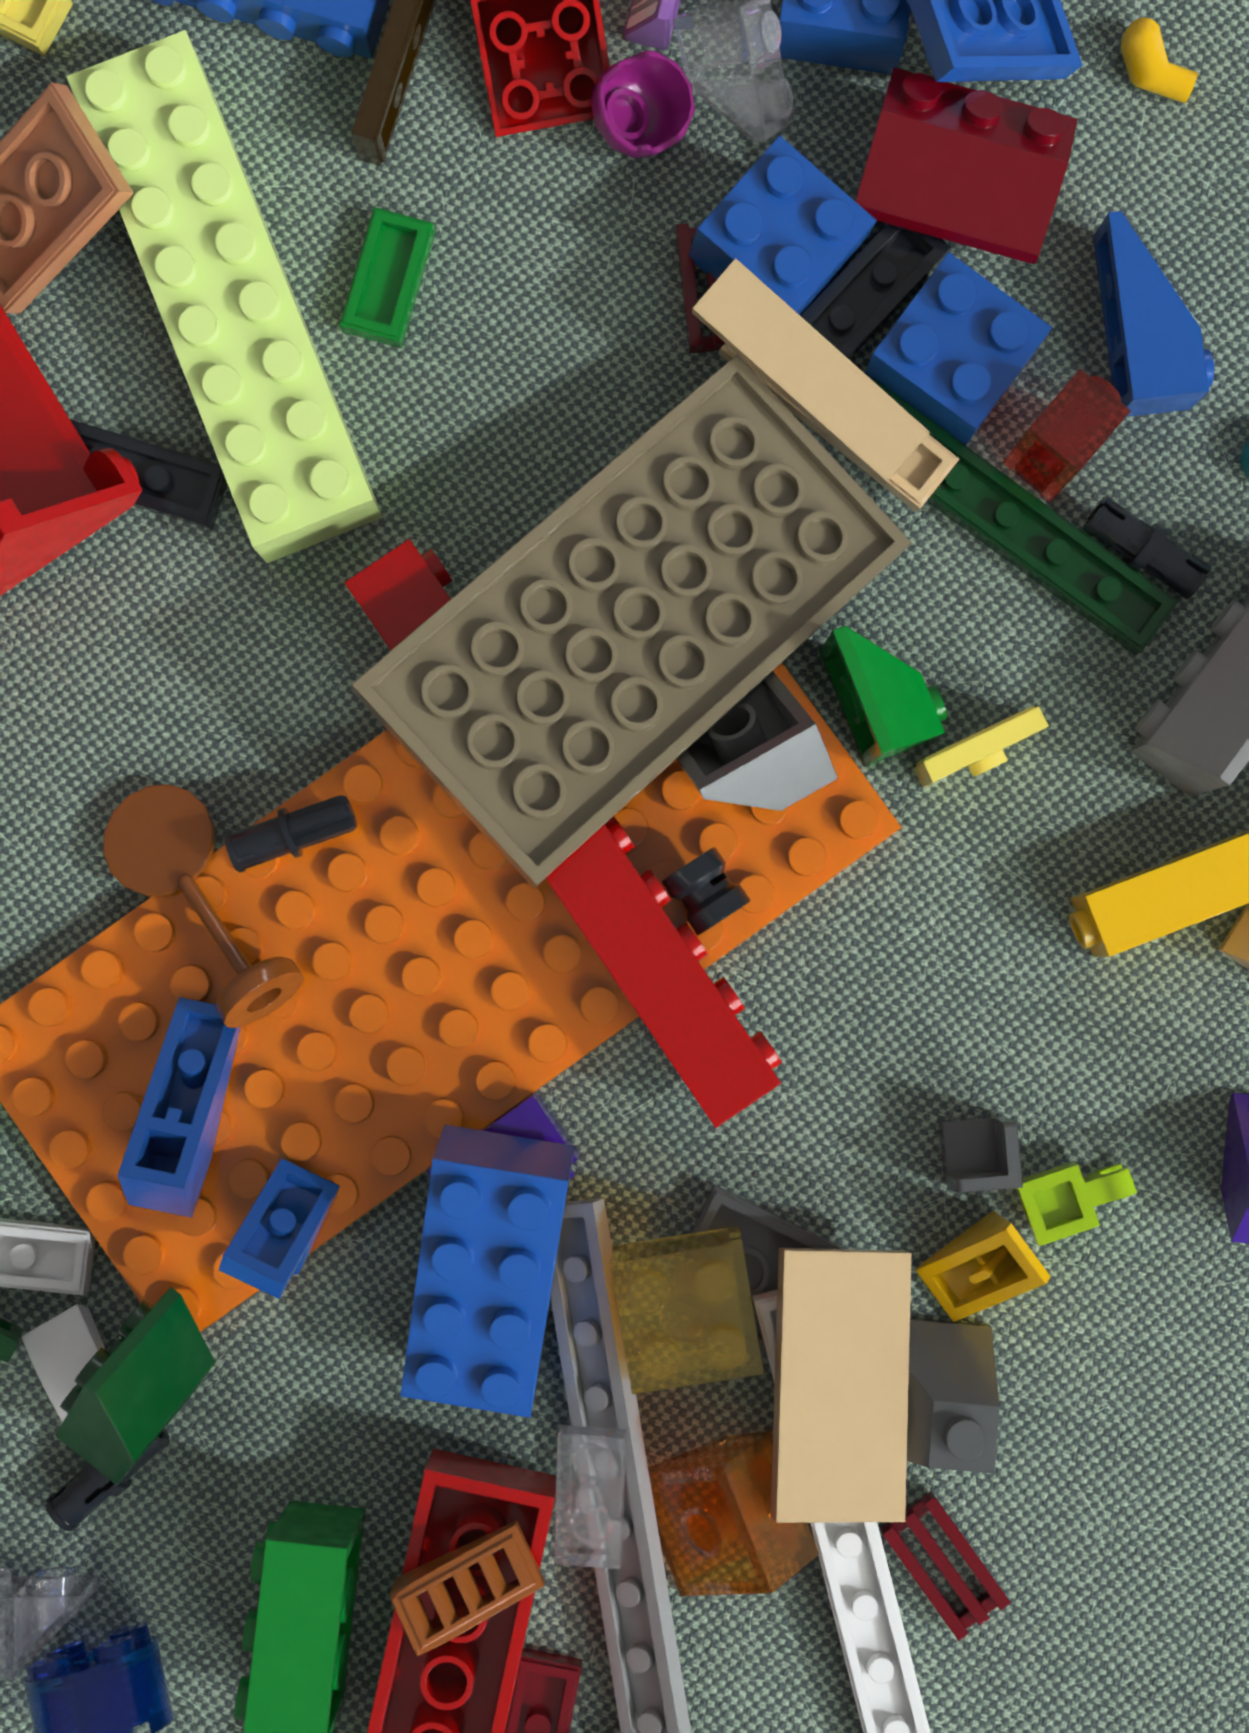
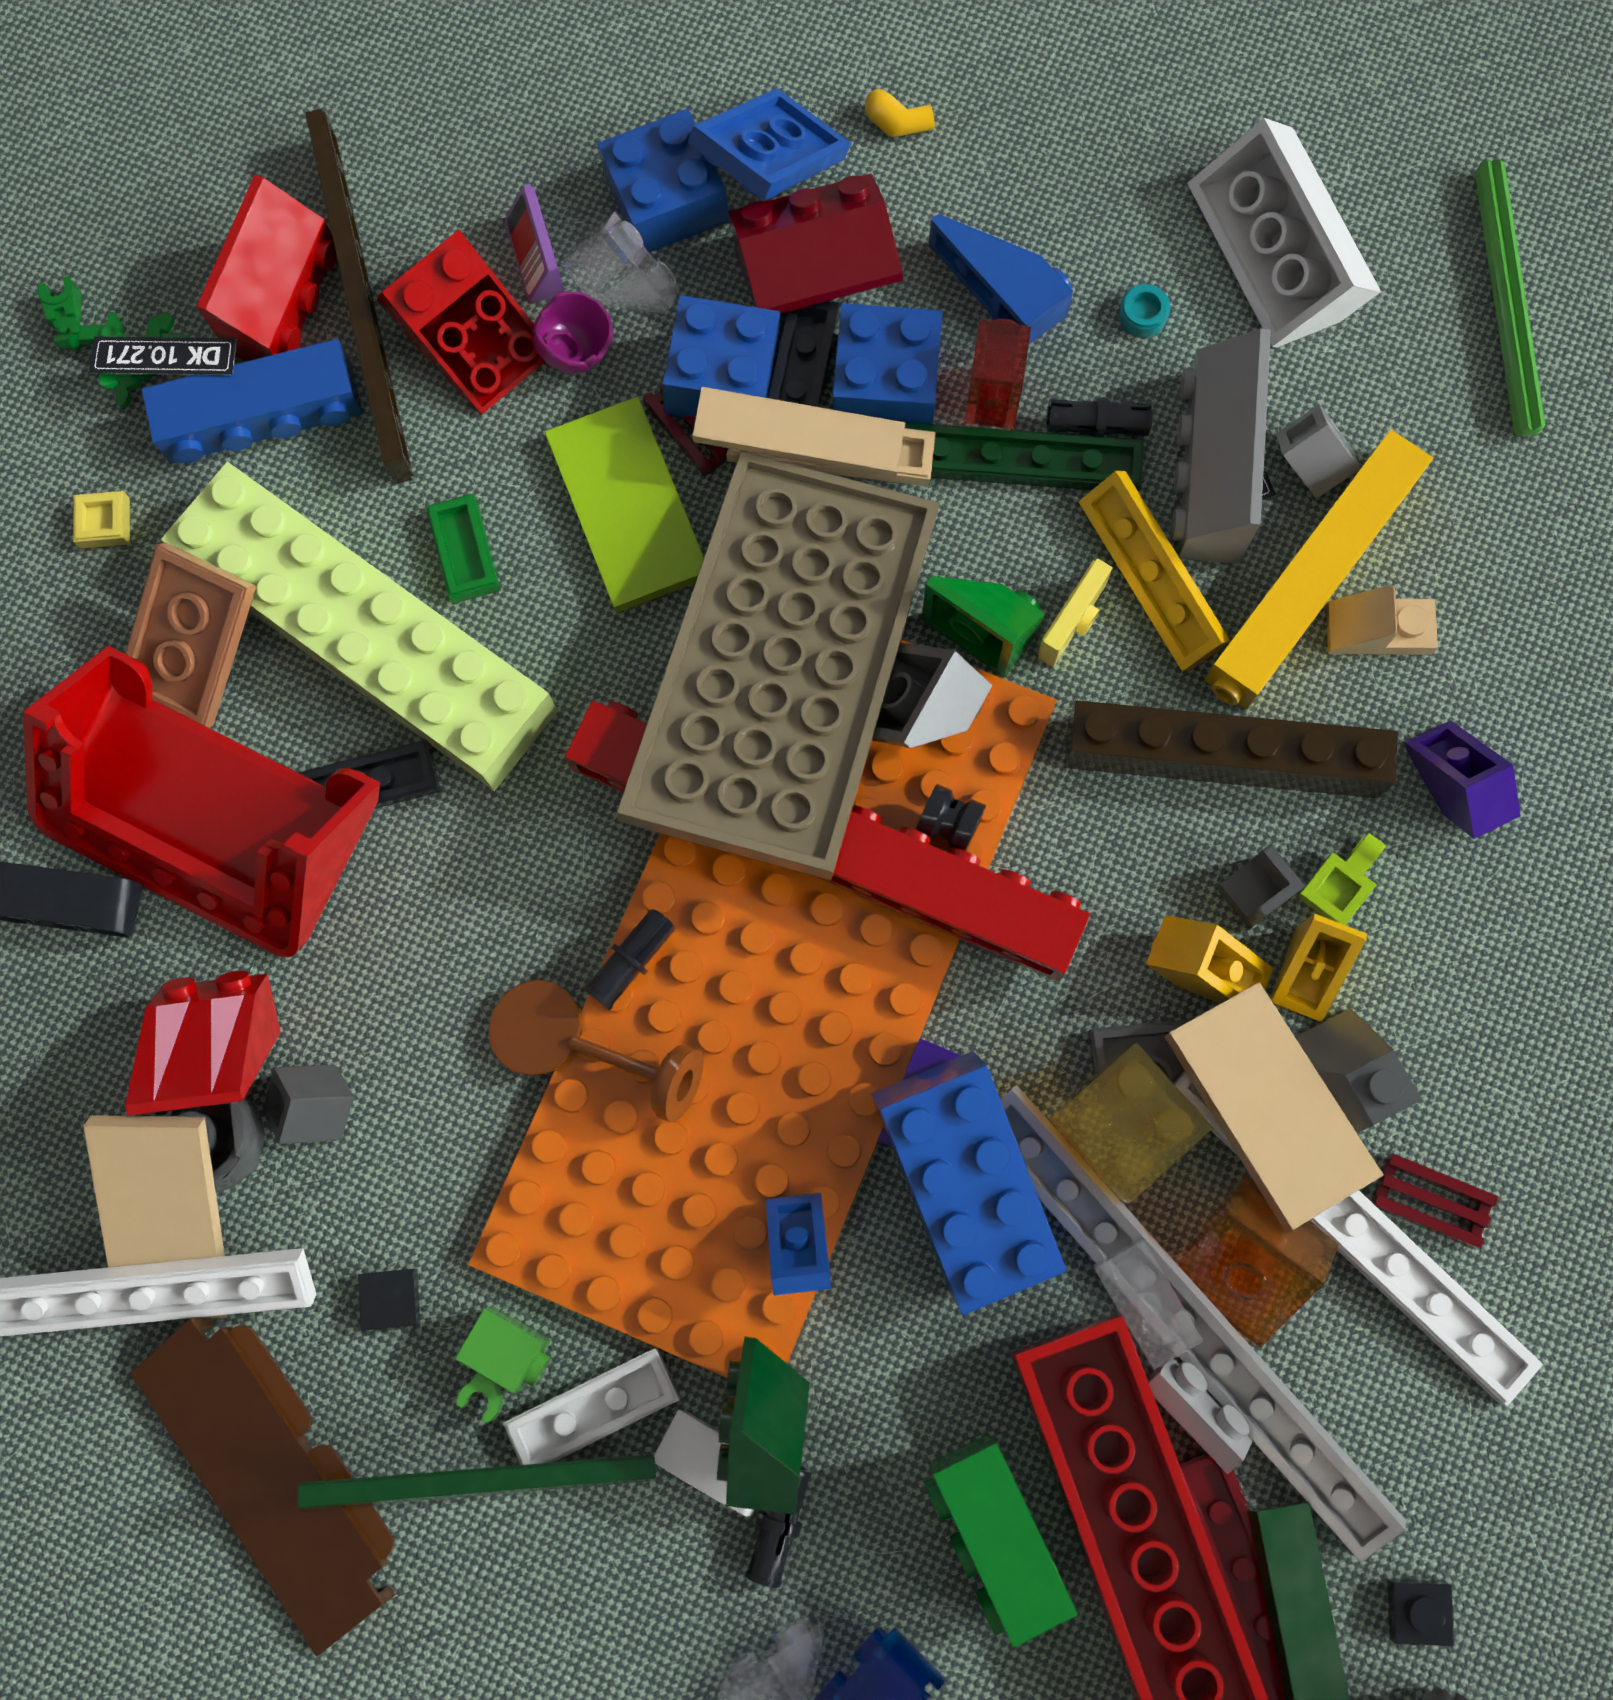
camera: 25 degrees left, 10 degrees down
blue slope [117,997,241,1218] -> none
dark orange slope [390,1520,545,1656] -> none
none -> lime tile [544,397,704,613]
none -> dark brown brick [1064,700,1398,798]
none -> yellow plate [1078,471,1231,672]
none -> yellow slope [1146,915,1273,1004]
none -> light grey plate [1148,1351,1253,1474]

